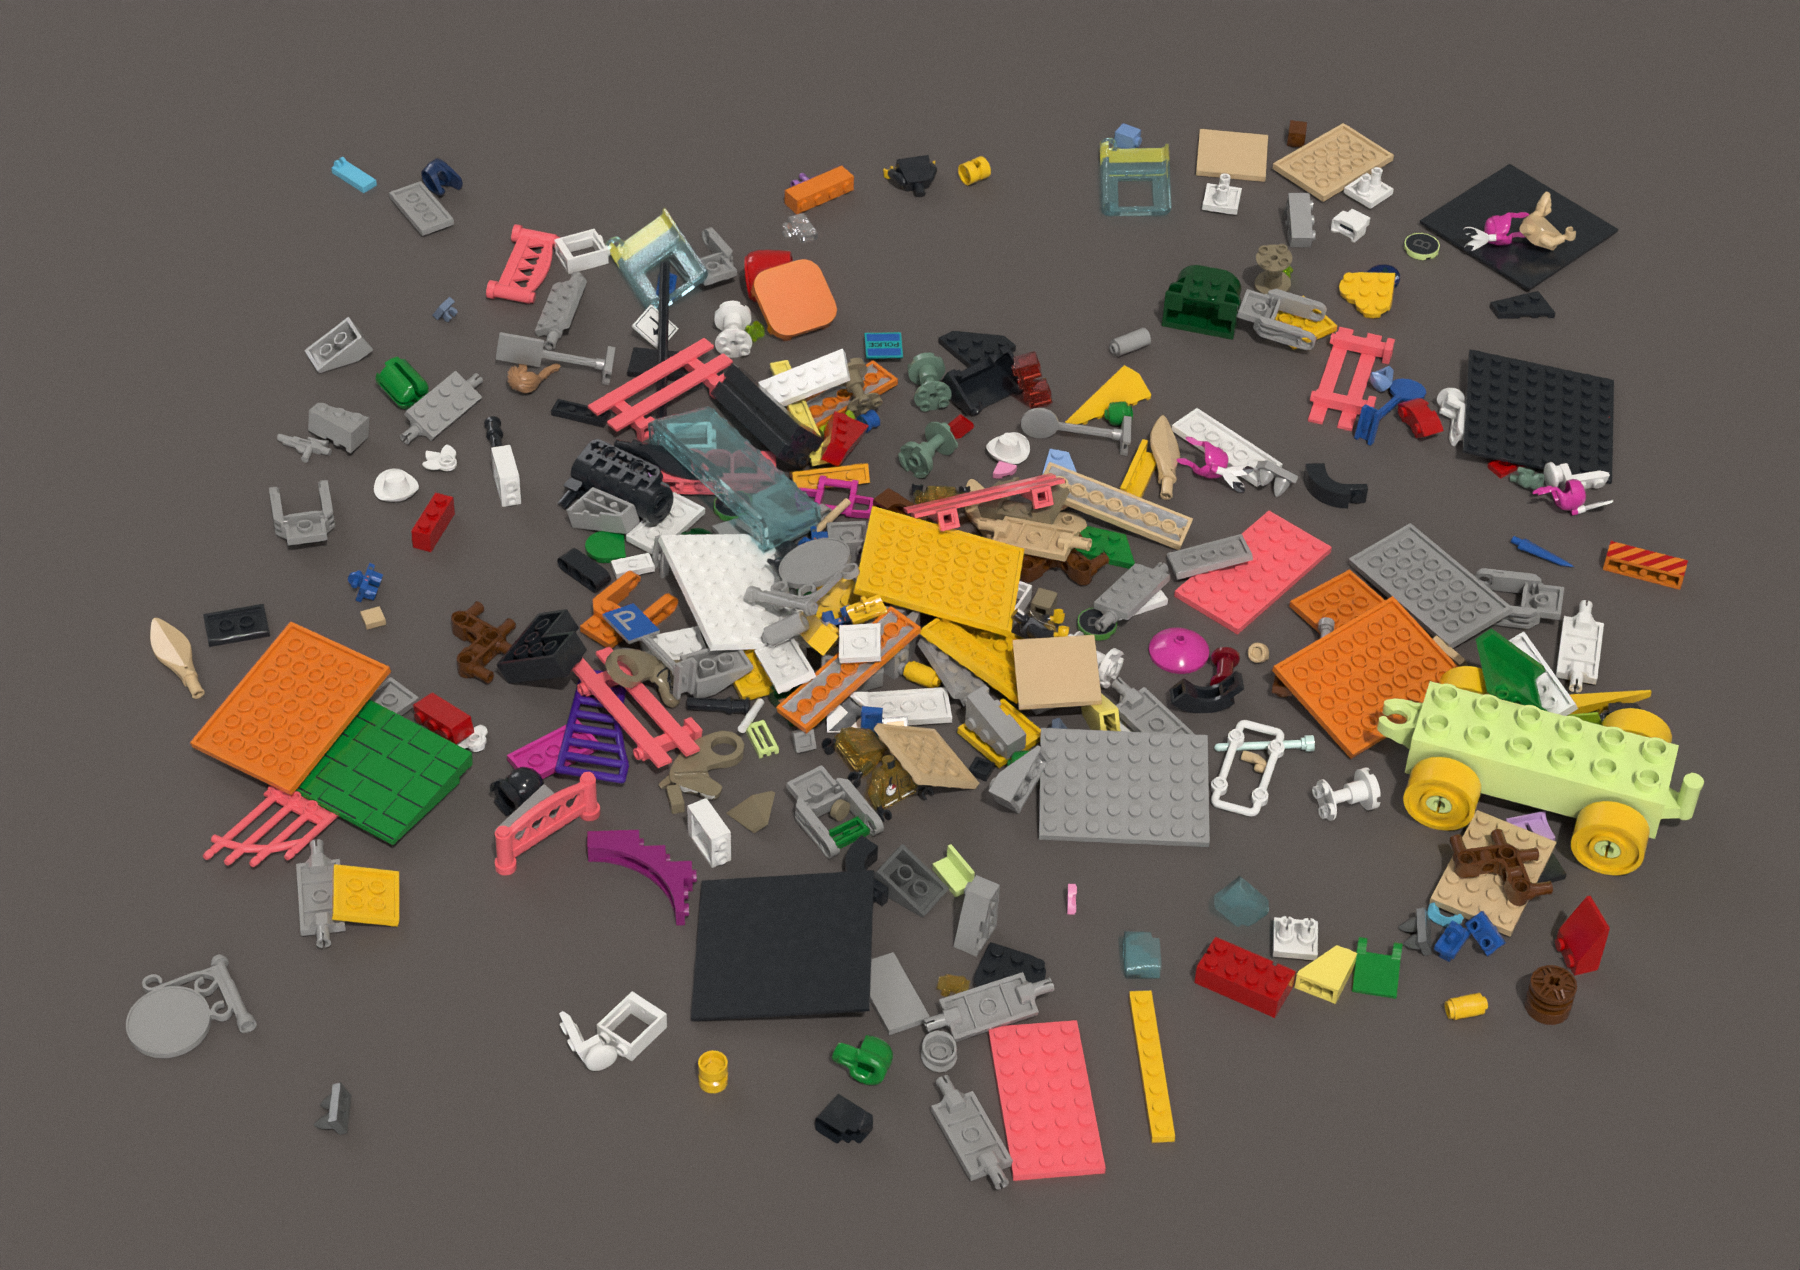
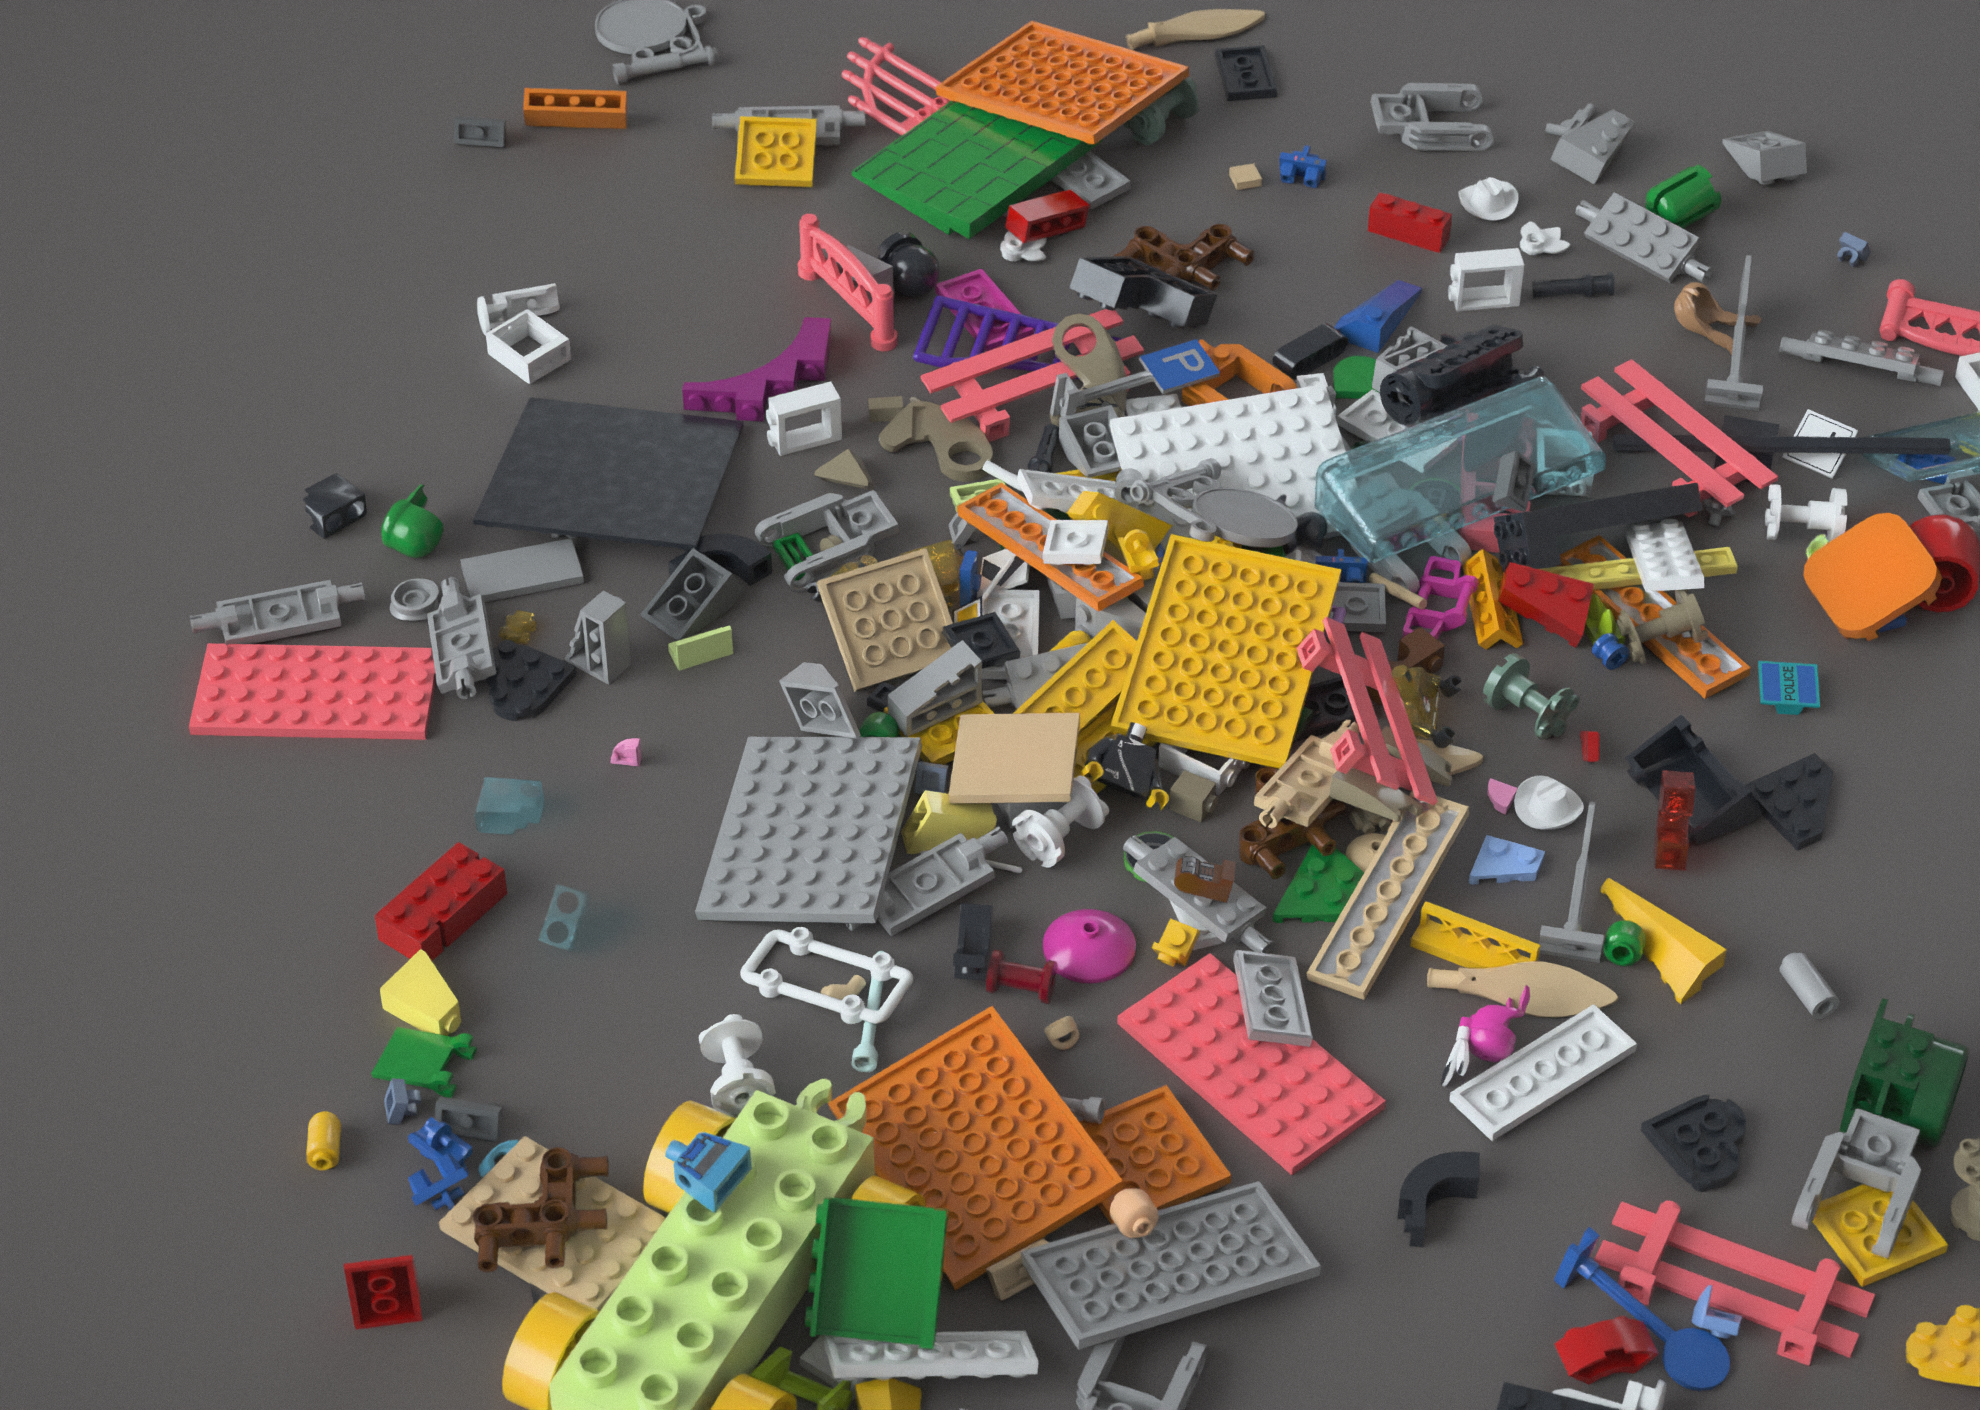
camera: 100 degrees right, 0 degrees up
black tile [551,399,611,428] -> none
yellow wheel [698,1050,728,1094] -> none
sand green piece [907,353,951,412] -> none
yellow plate [1129,990,1175,1143] -> none
light grey tile [1256,460,1298,497] -> none
white plate [1273,916,1318,960] -> none
reddish brown wheel [1524,965,1577,1025] -> none
none -> sand blue tile [384,1079,421,1125]
none -> orange brick [523,88,628,129]
none -> dark azure torso [665,1132,752,1213]
none -> black plate [942,612,1021,669]
none -> light nougat head [1110,1188,1159,1238]
none -> yellow bracket [1152,918,1200,967]
none -> reddish brown leg [1174,856,1236,903]
none -> blue wedge [1334,280,1422,353]
none -> dark grey slope [1492,450,1535,512]
none -> black plate [1641,1095,1746,1192]

